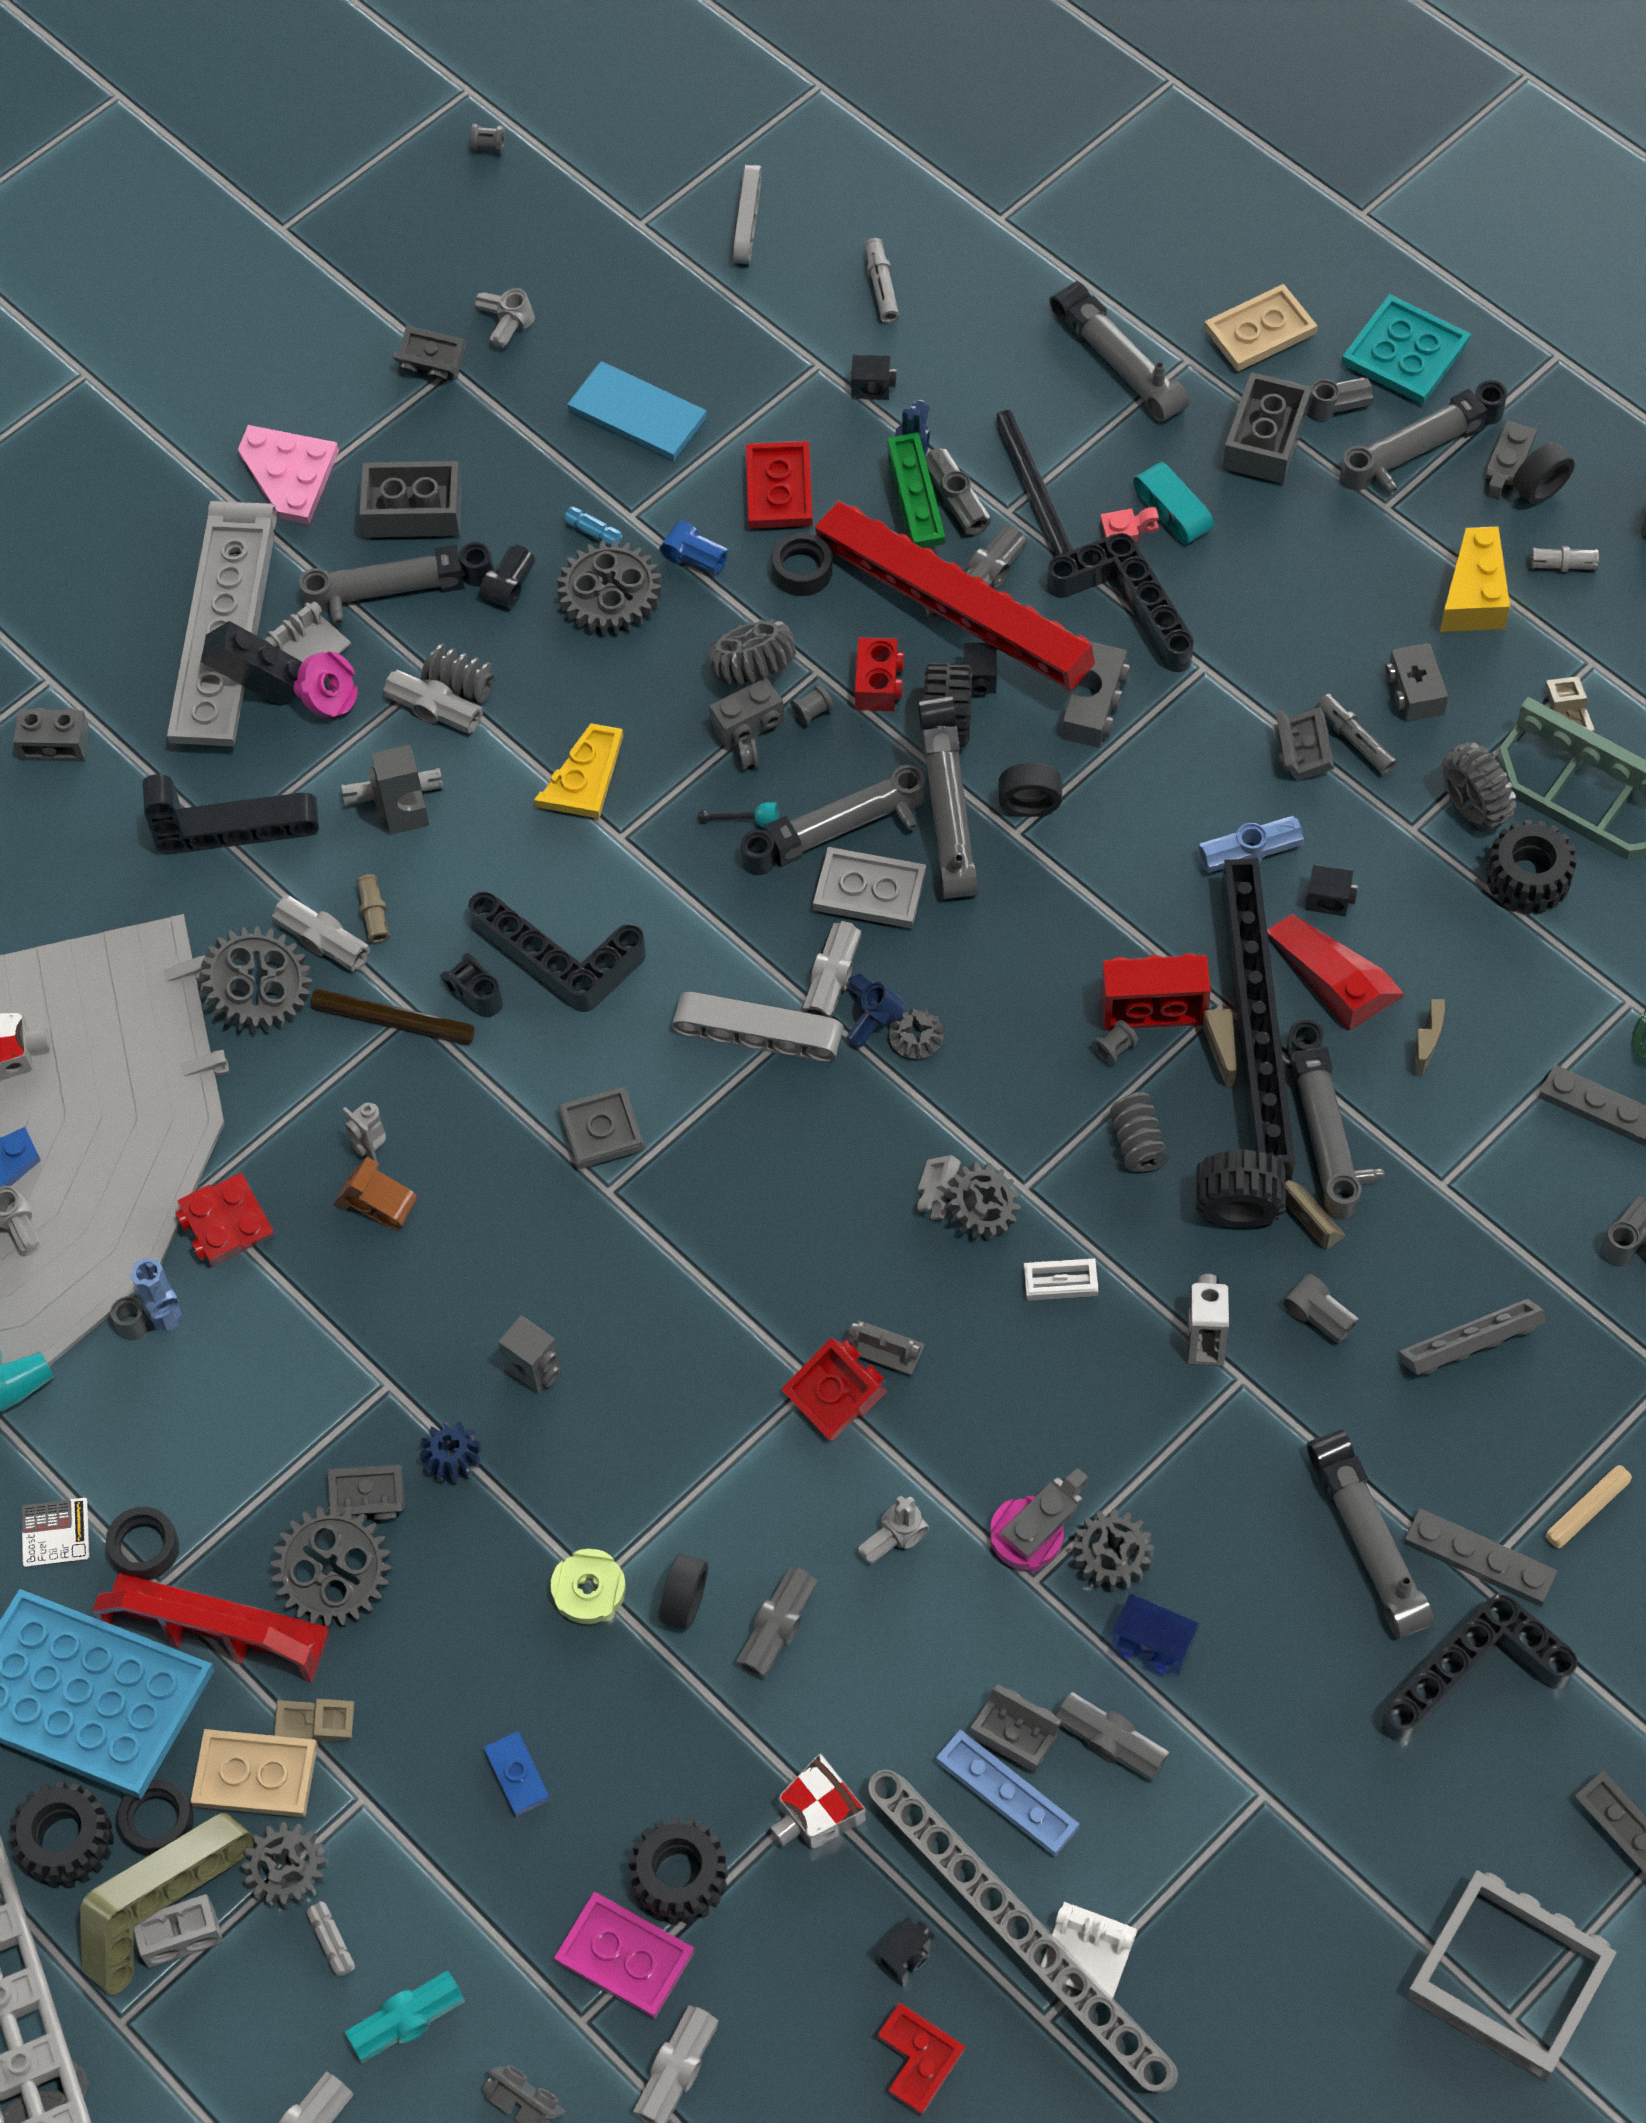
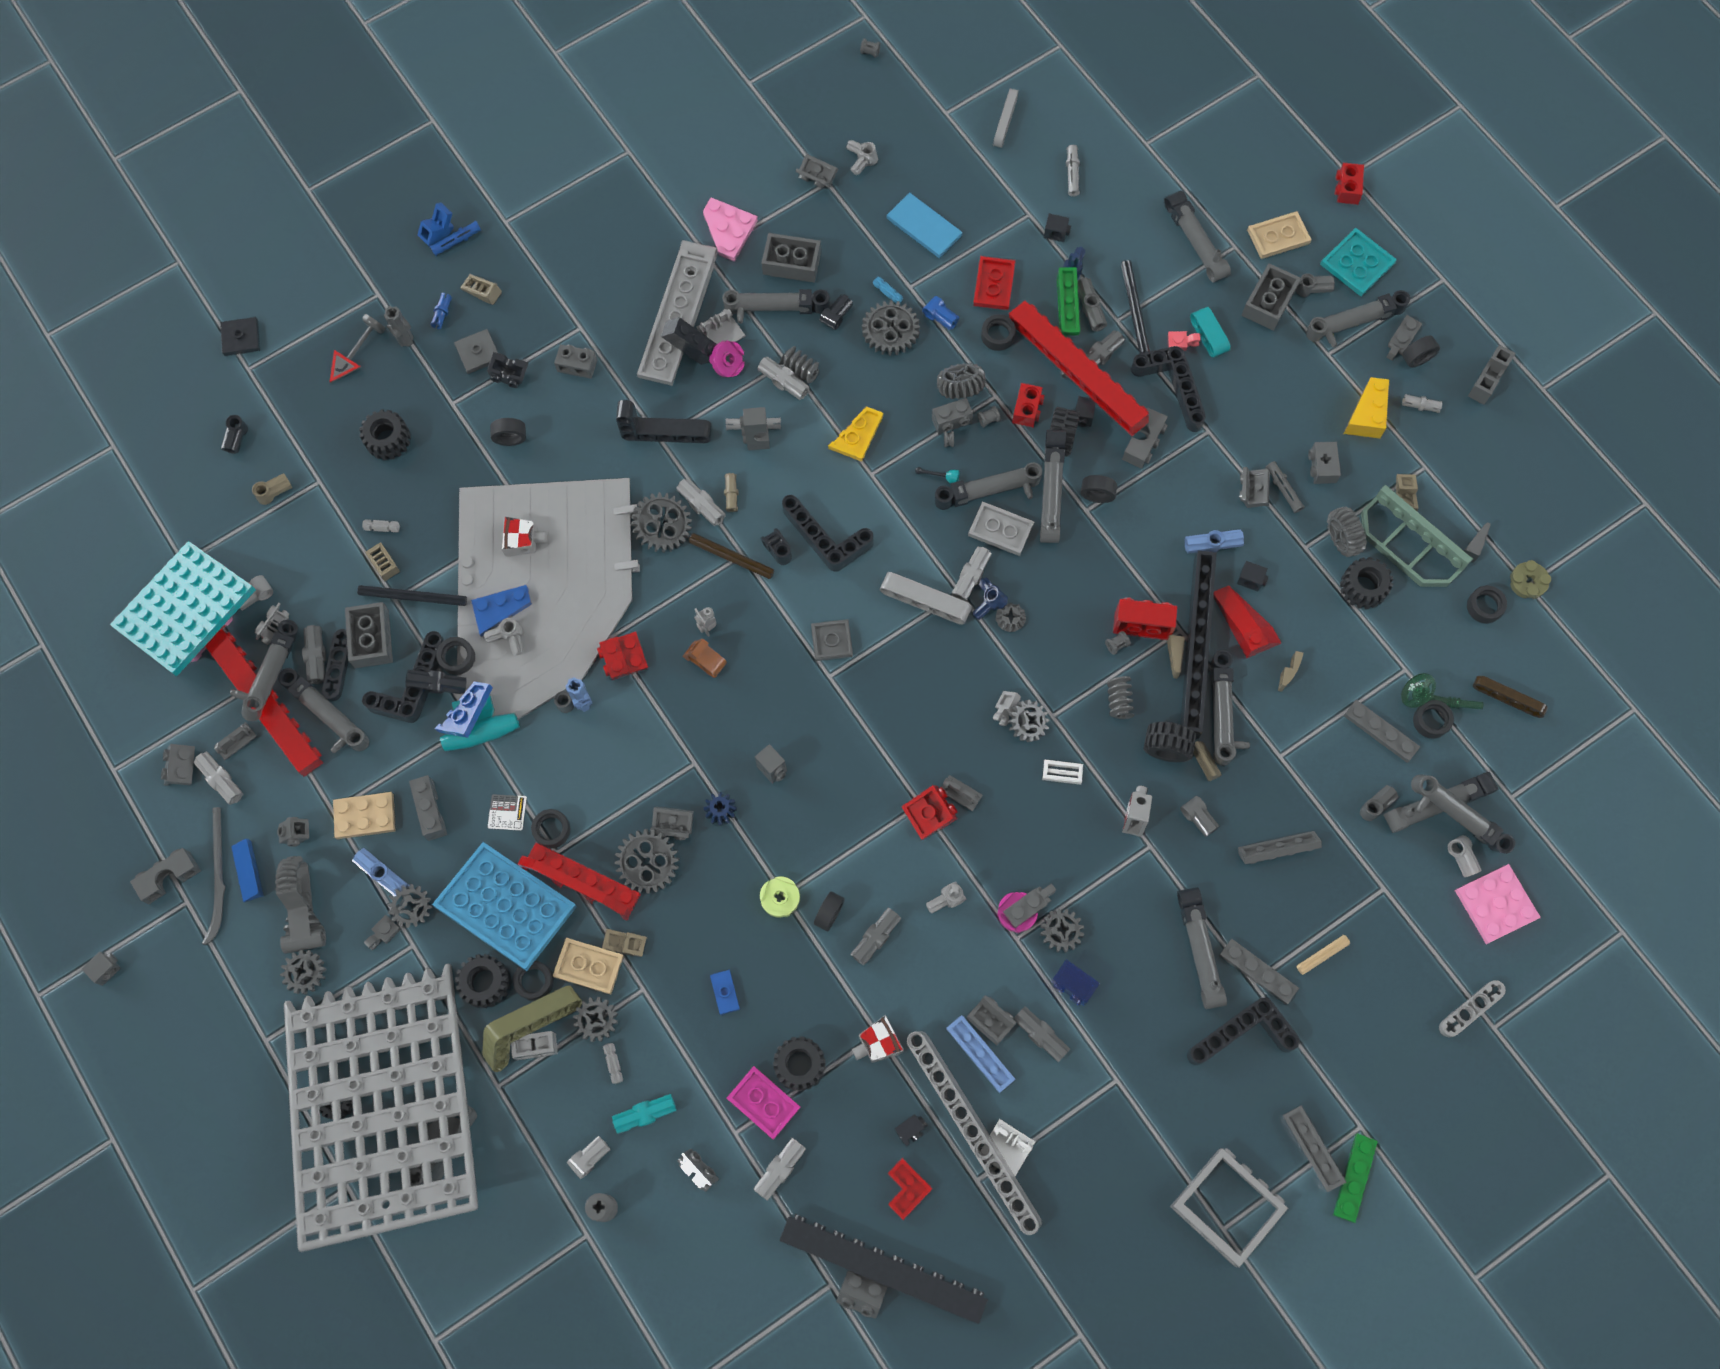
camera: 10 degrees right, 10 degrees up
none -> red brick [1335,163,1364,205]

